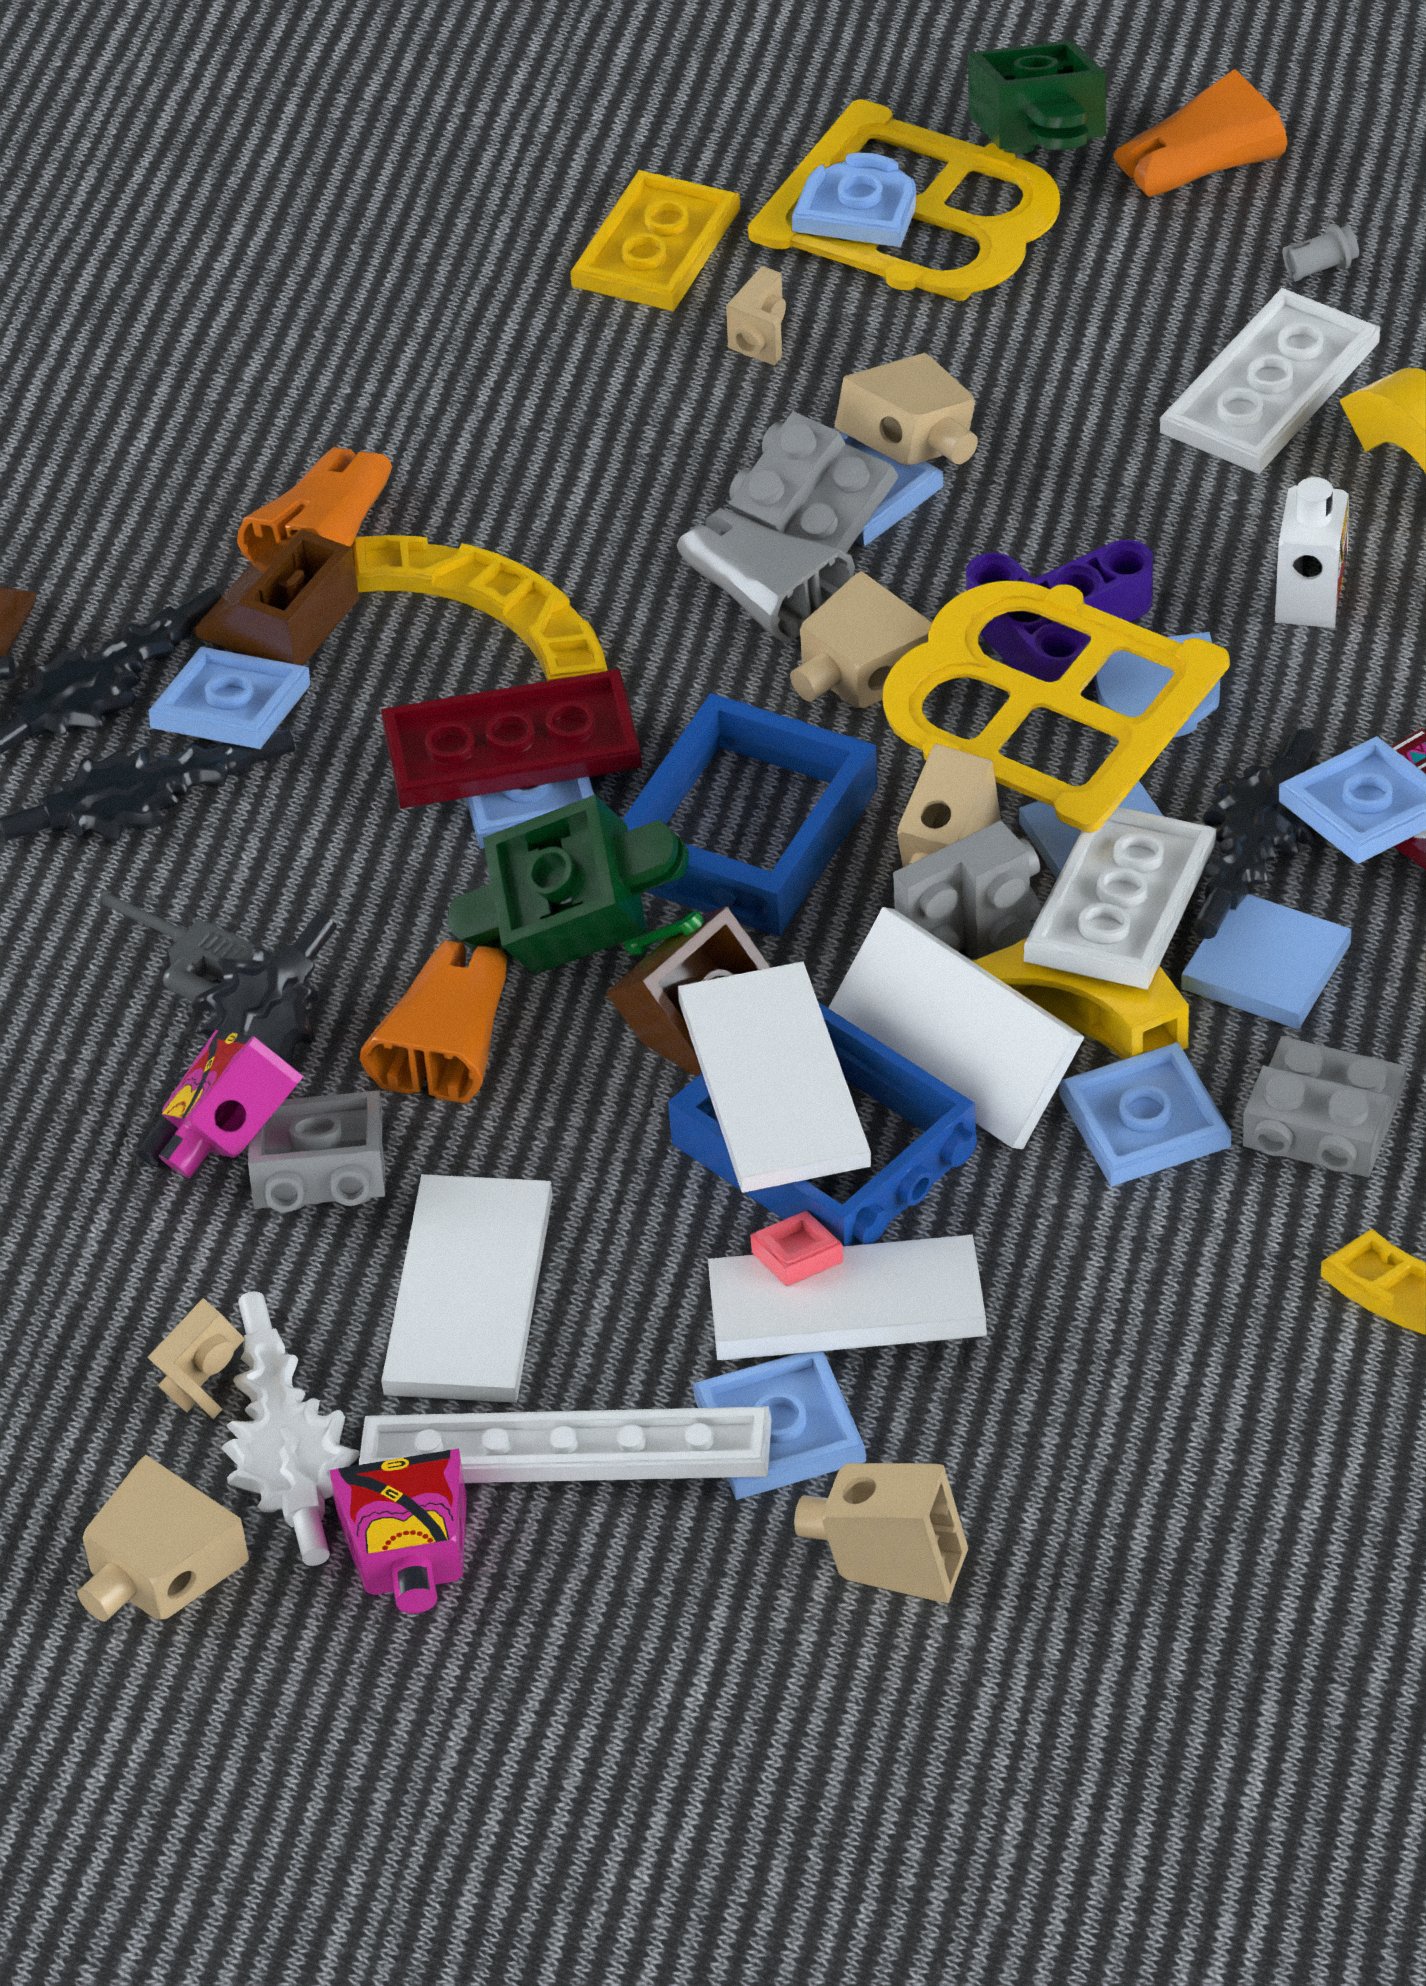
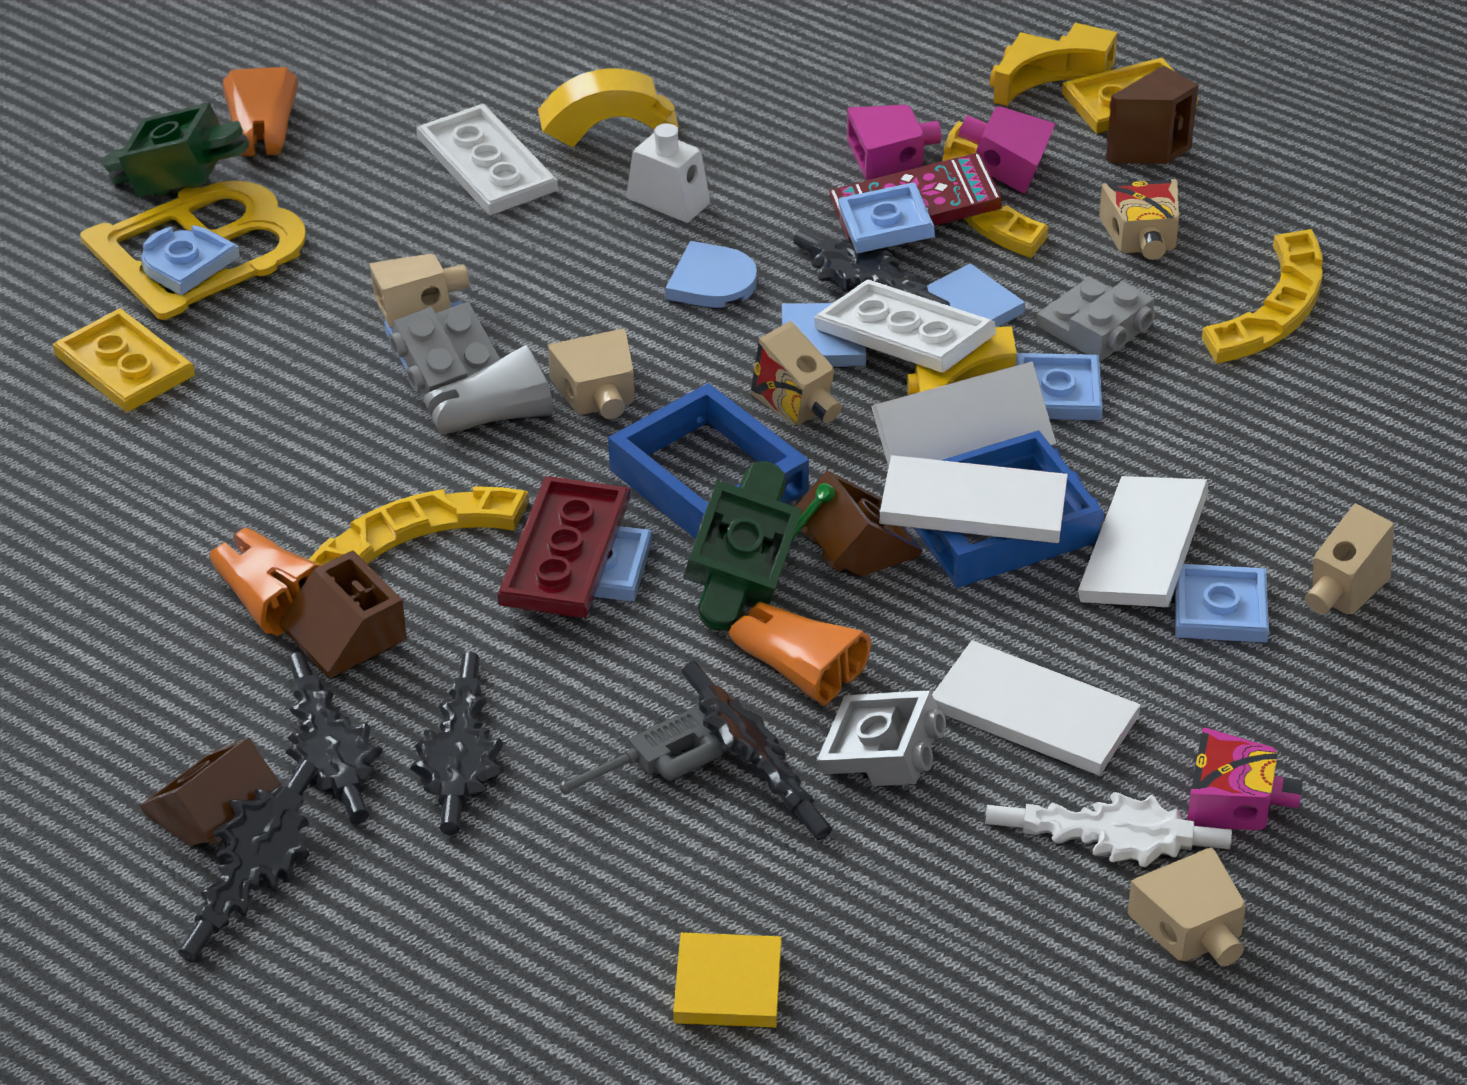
camera: 70 degrees left, 5 degrees down
tan bracket [148,1298,245,1419] -> none
light blue tile [149,647,310,749] -> none
dark pink torso [158,1030,303,1179] -> none
white tile [359,1406,772,1483] -> none
tan bracket [726,266,786,365] -> none
coral tile [750,1211,843,1286] -> none
yellow window [882,581,1230,833] -> none
light grey plate [893,820,1041,960] -> none
dark purple beam [966,540,1153,695] -> none
light grey pin [1282,224,1359,282] -> none

